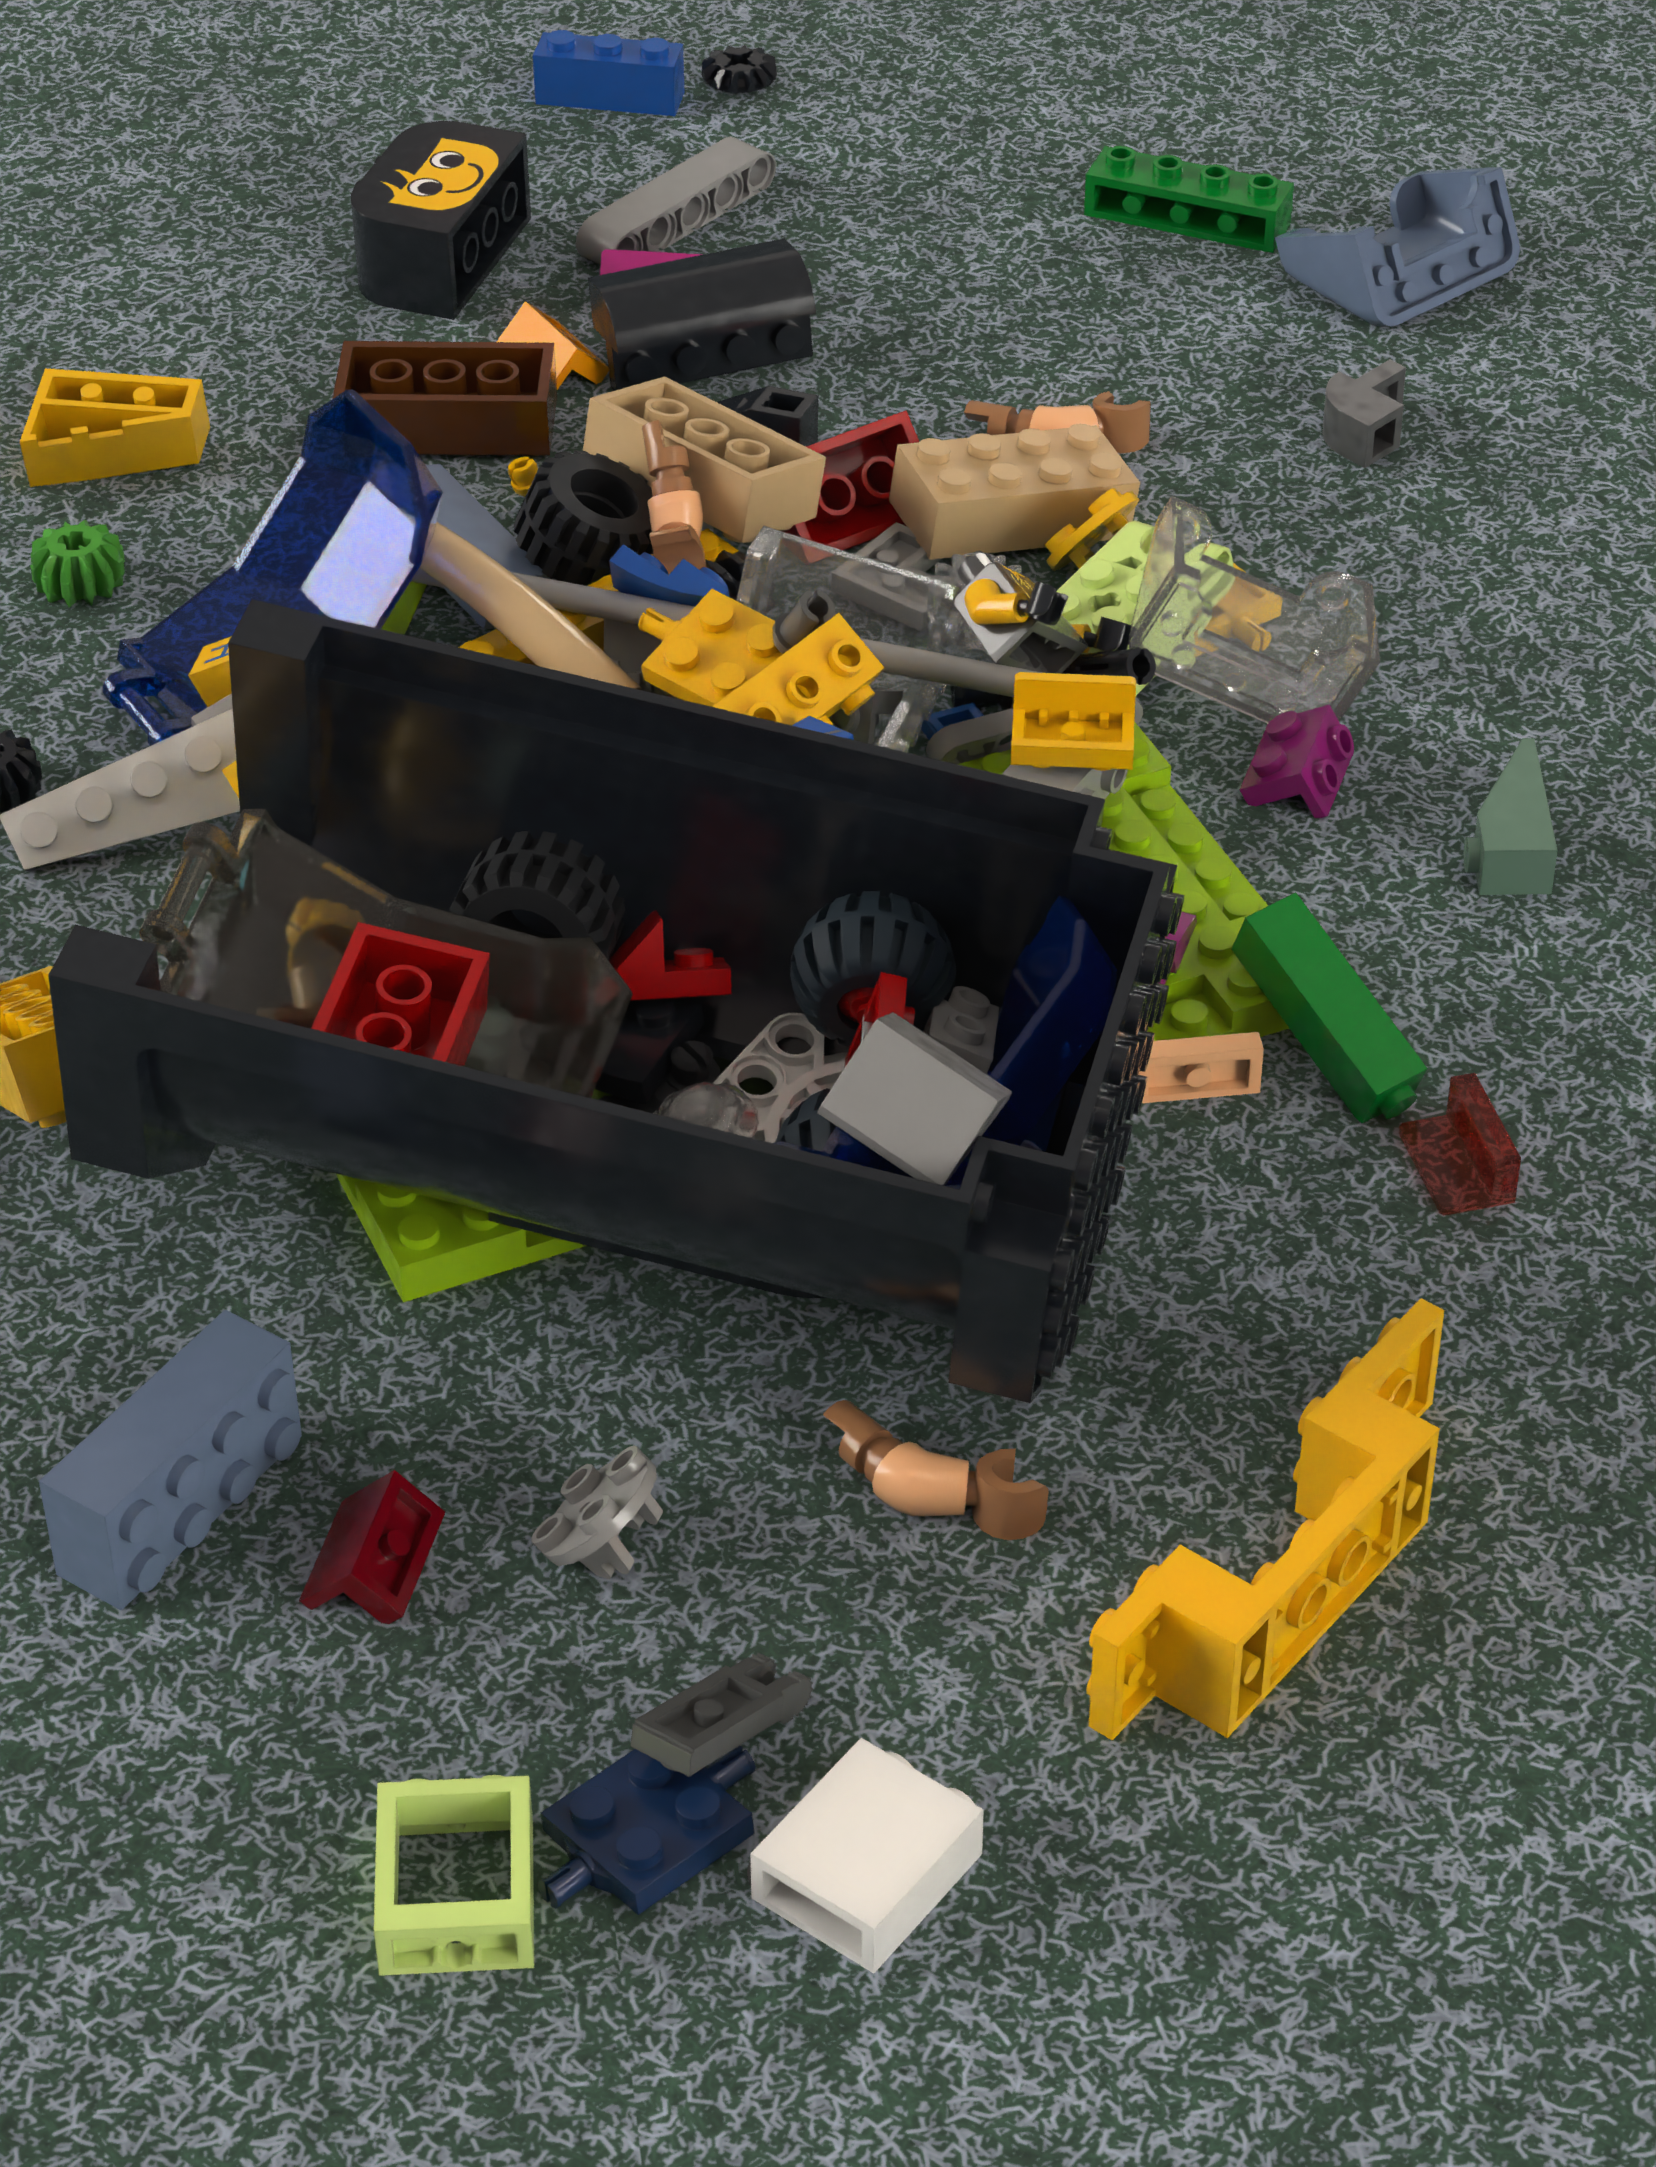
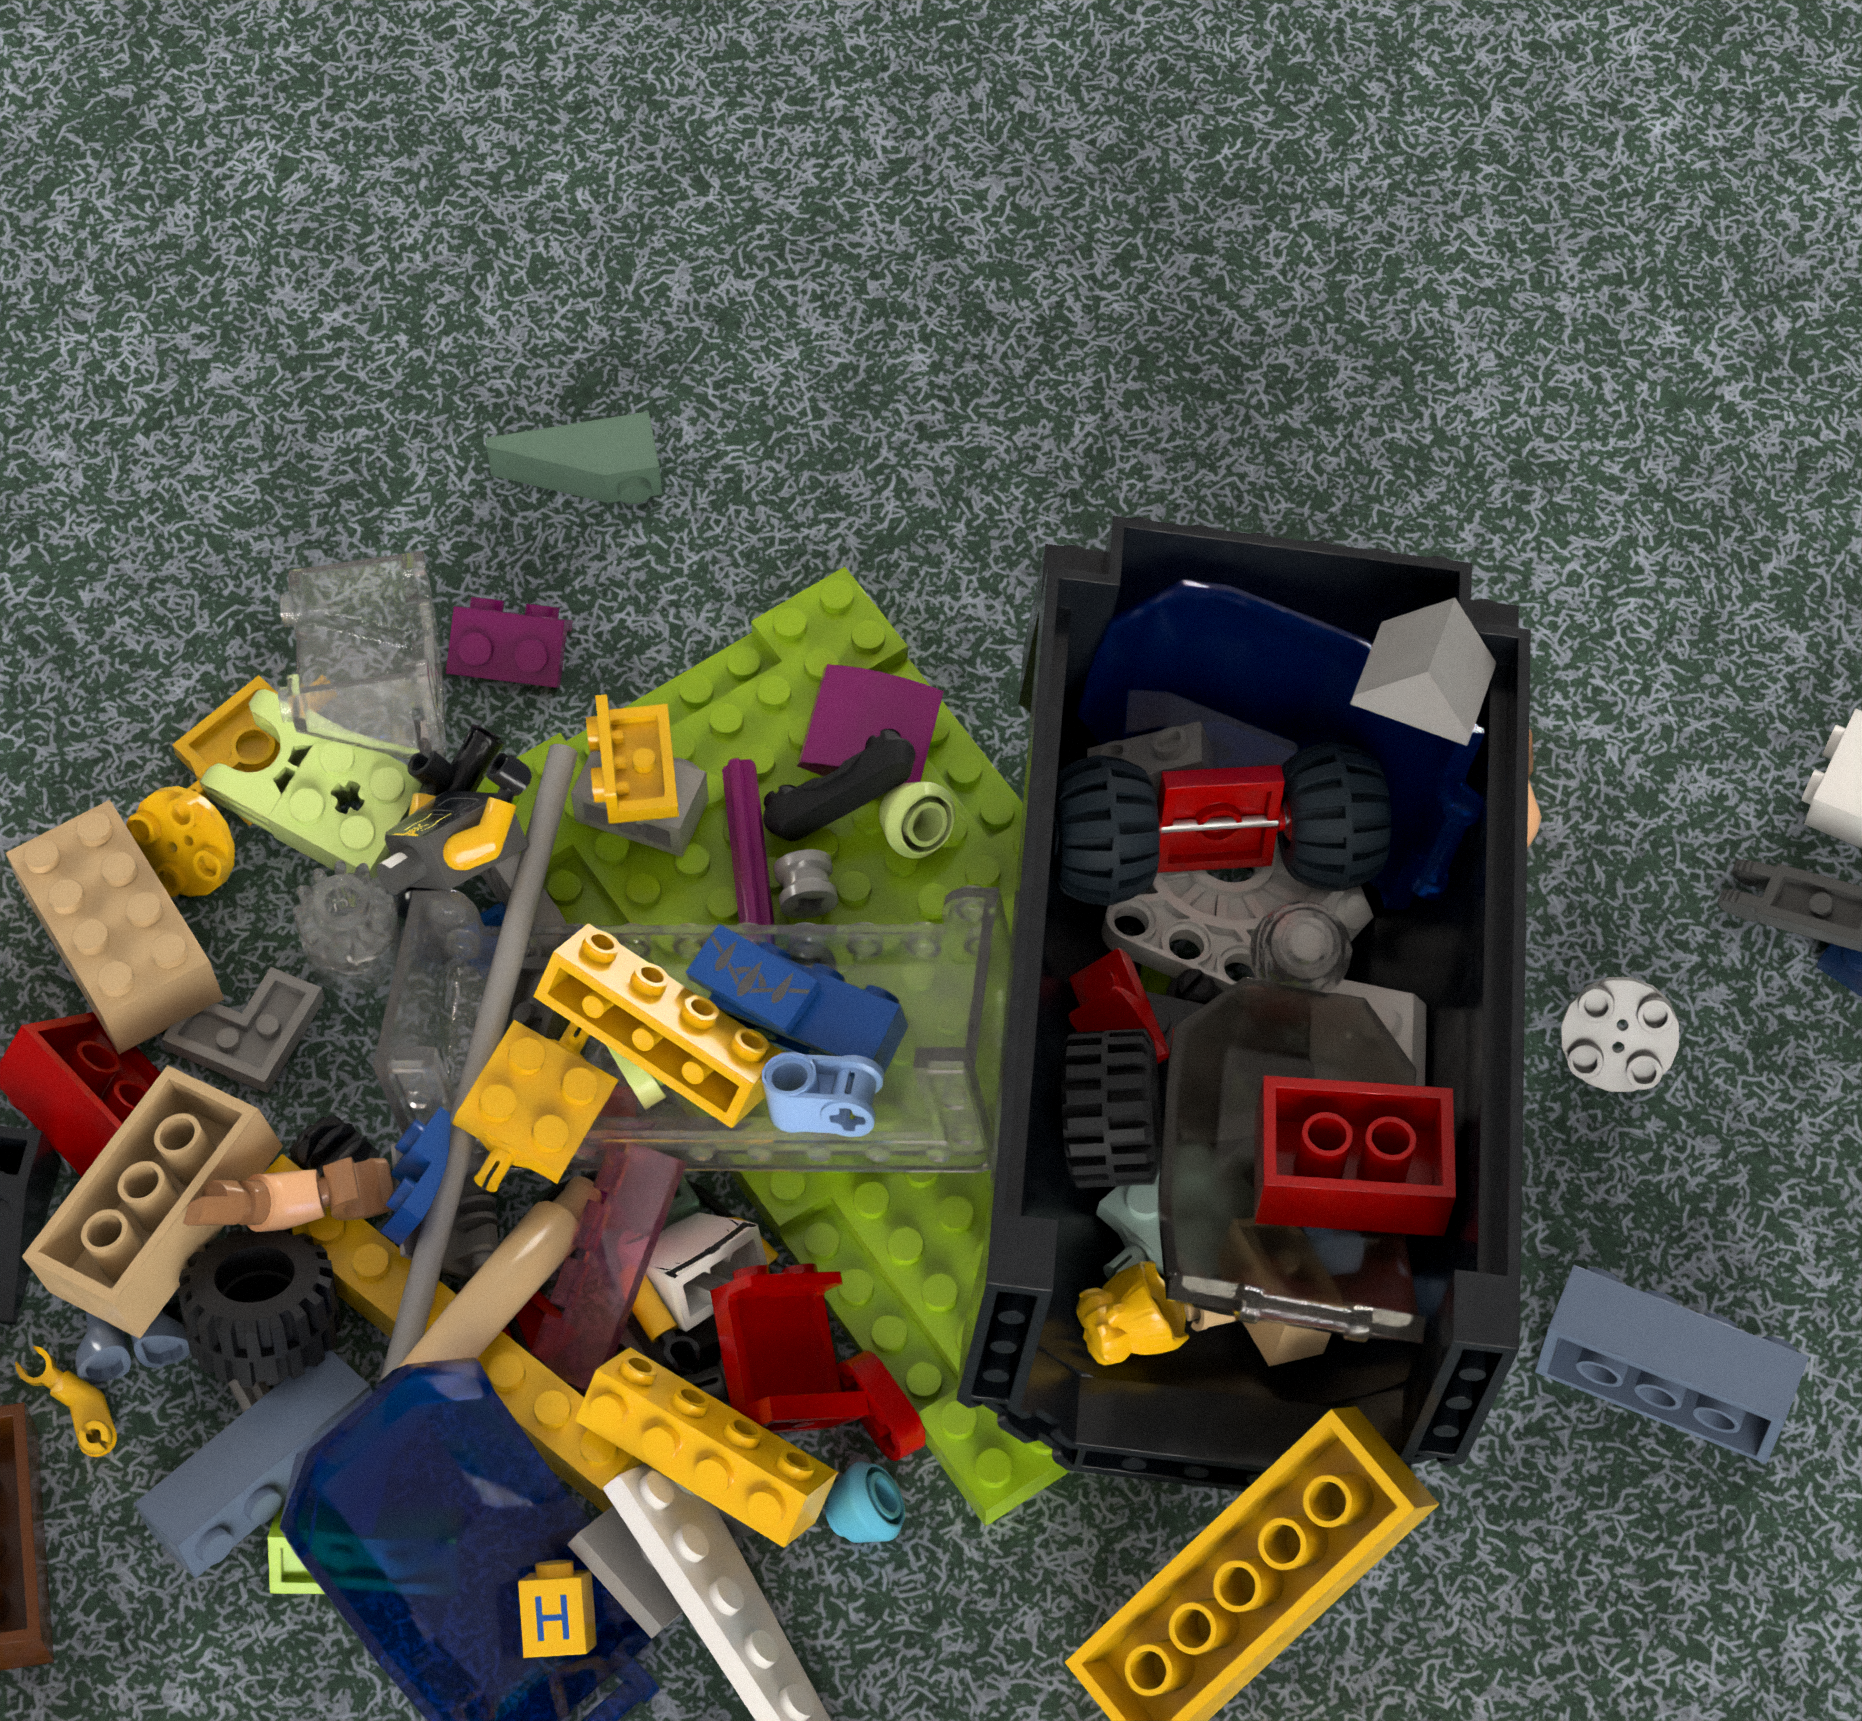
camera: 100 degrees left, 20 degrees up
dark red panel [299,1470,446,1624] -> none
dark grey pin [772,589,835,654] -> none
yellow bracket [1086,1298,1444,1741] -> none
light nougat plate [1138,1032,1264,1103] -> none
green brick [1231,892,1428,1123] -> none
clear red panel [1399,1073,1521,1215] -> none

